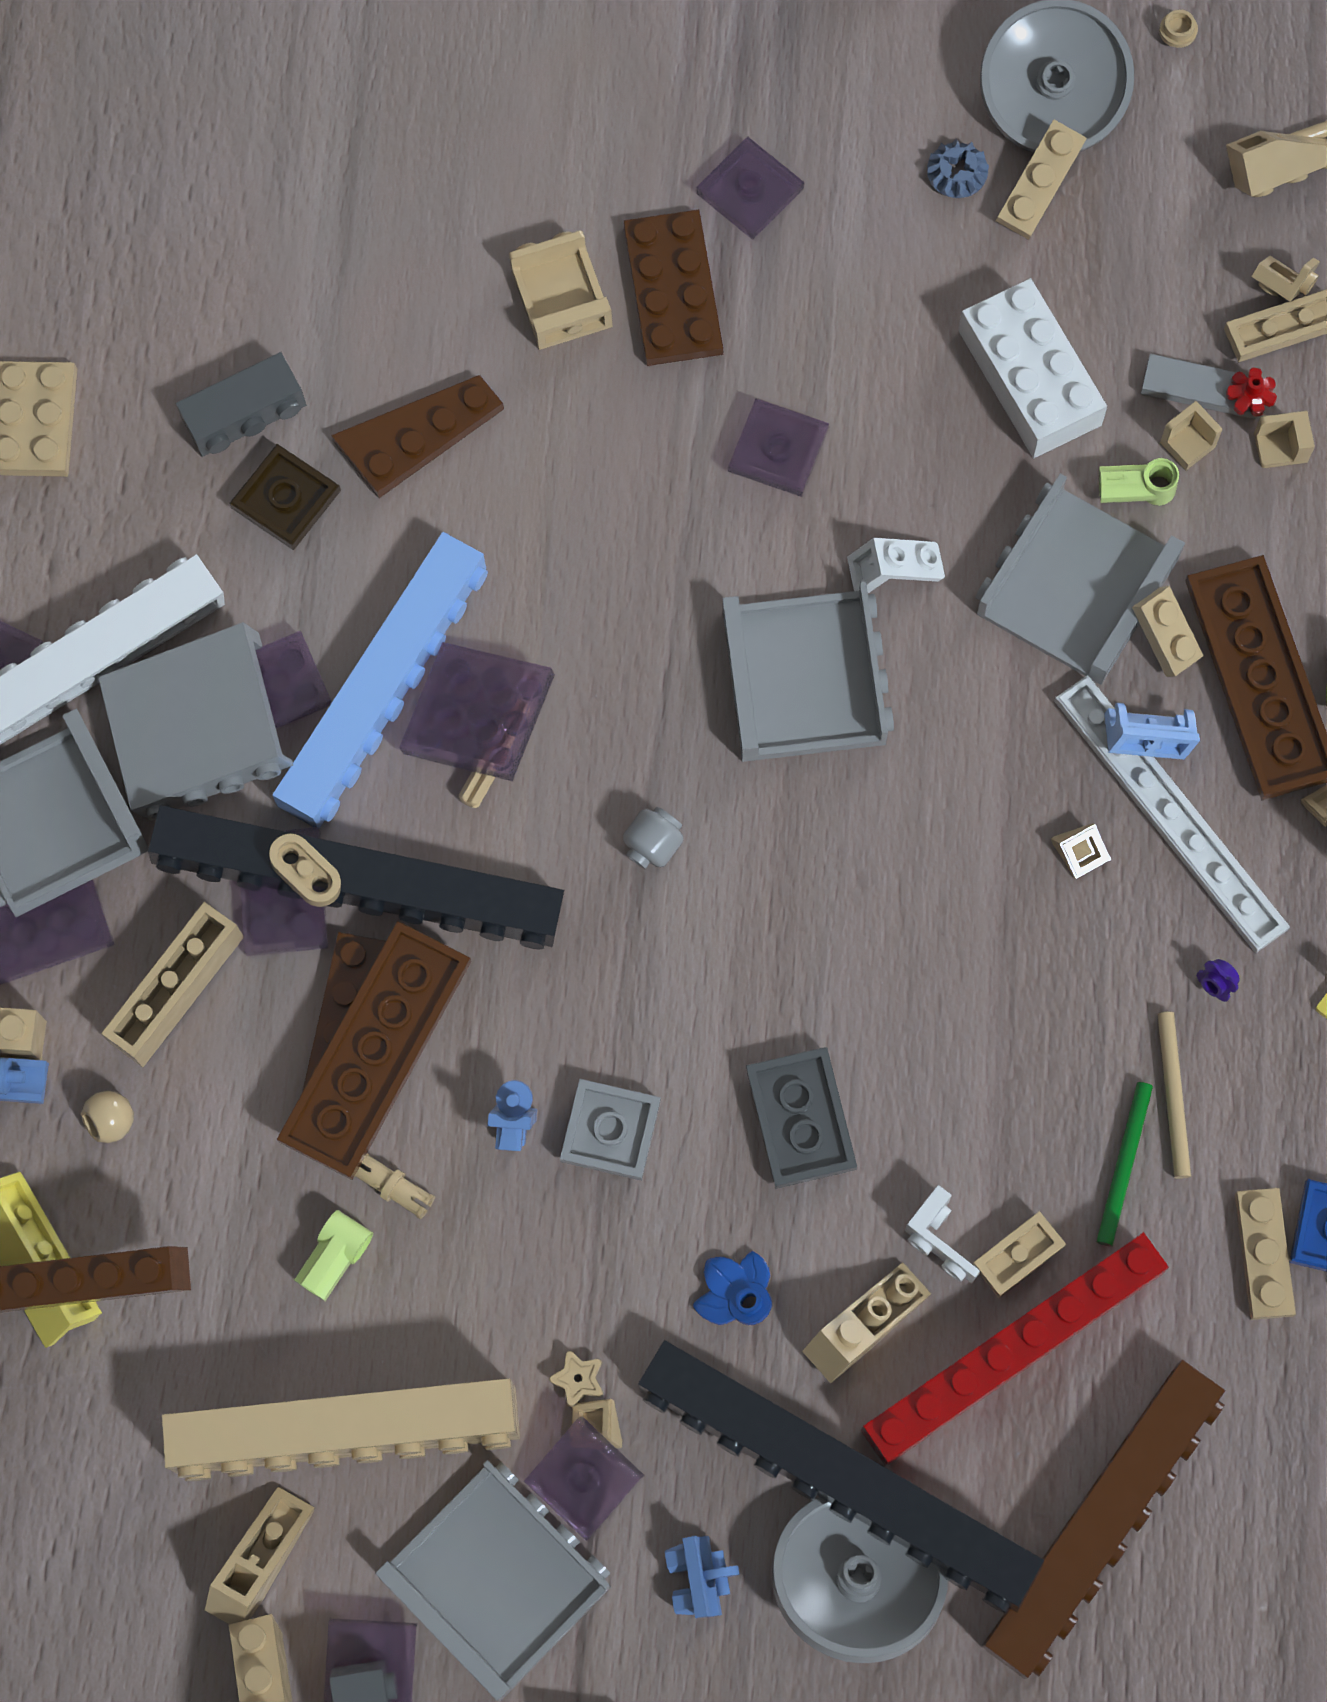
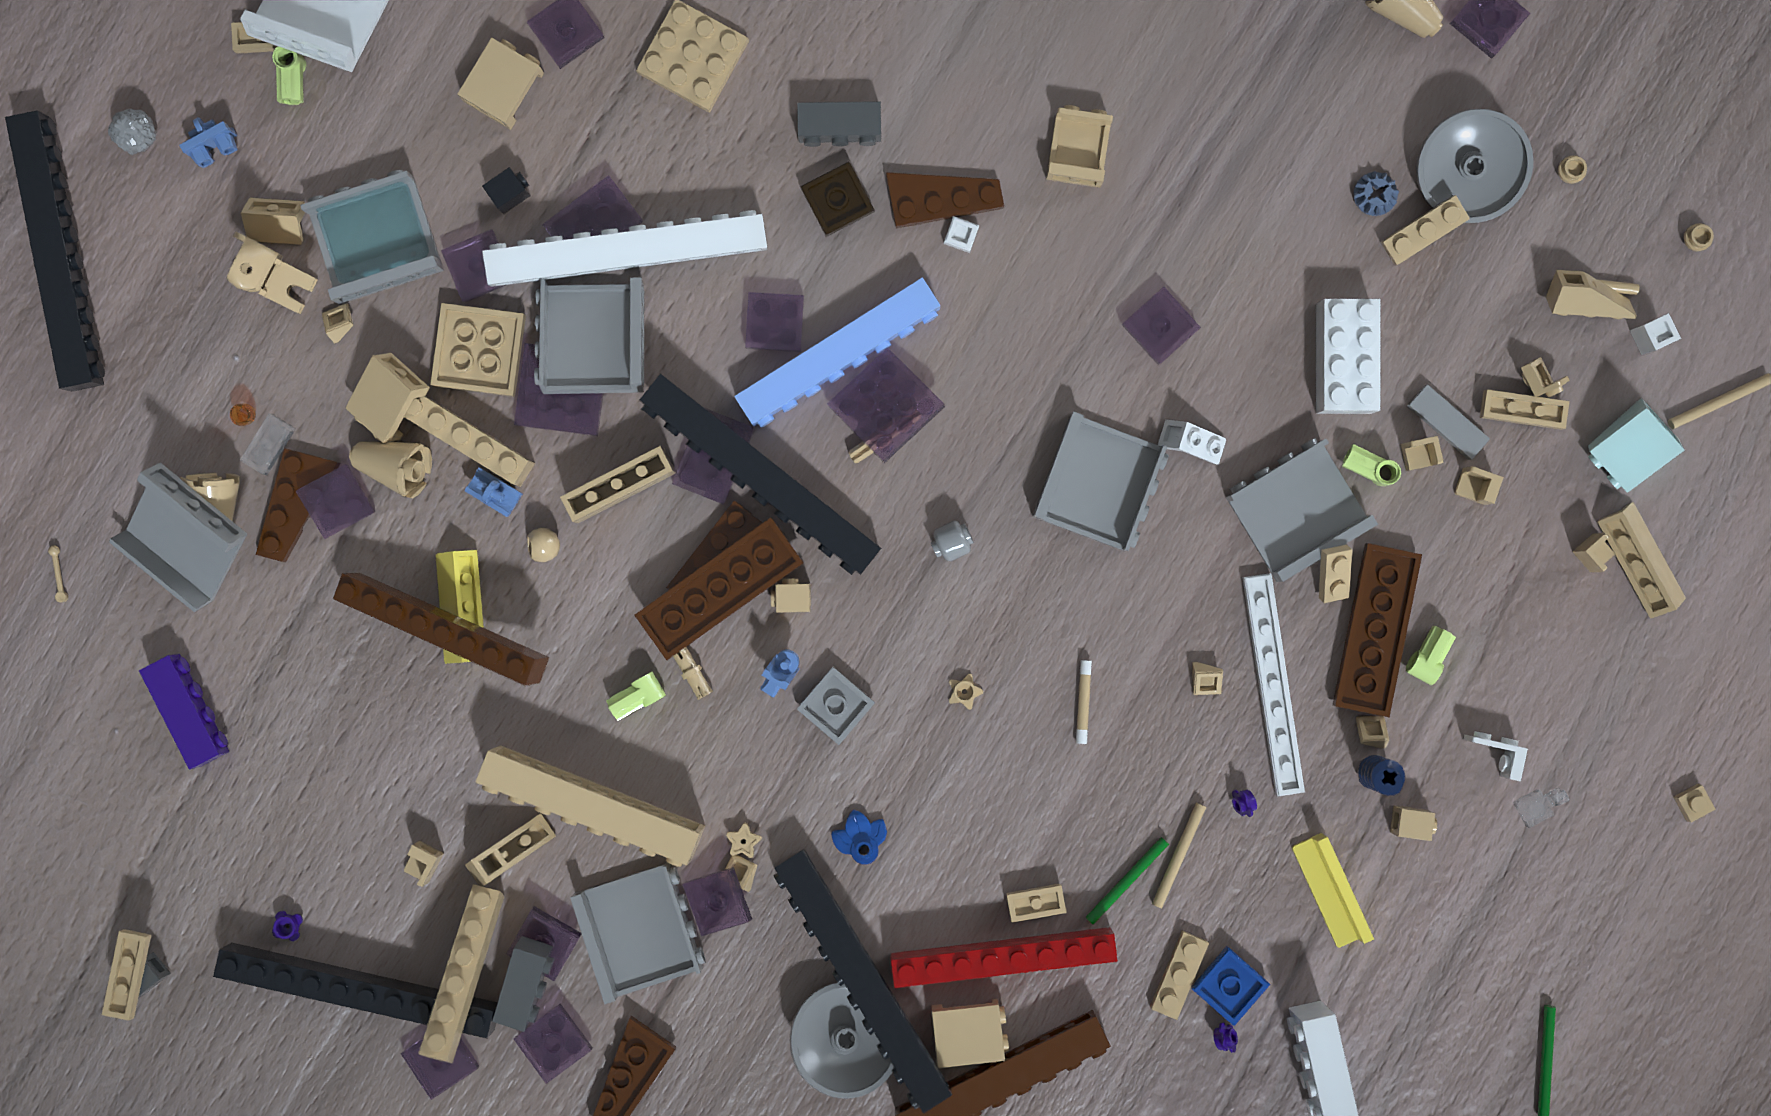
camera: 25 degrees right, 15 degrees up
light grey panel [98,622,293,820] -> none
tan plate [269,834,341,907] -> none
reddish brown plate [624,209,723,366] -> none
medium blue hips [665,1536,740,1618] -> none
clear purple plate [696,136,804,240] -> none
dark grey plate [746,1047,857,1189] -> none
tan slope [802,1262,931,1383] -> none
white bracket [905,1185,980,1283] -> none
light blue hinge [1104,703,1200,760] -> none
red plant [1226,367,1277,417] -> none
none -> tan panel [404,841,444,887]
none -> tan brick [771,579,811,612]
none -> tan panel [931,999,1009,1068]
none -> white tile [944,216,979,253]
none -> tan plate [949,674,983,710]
none -> tan bar [1076,660,1092,744]

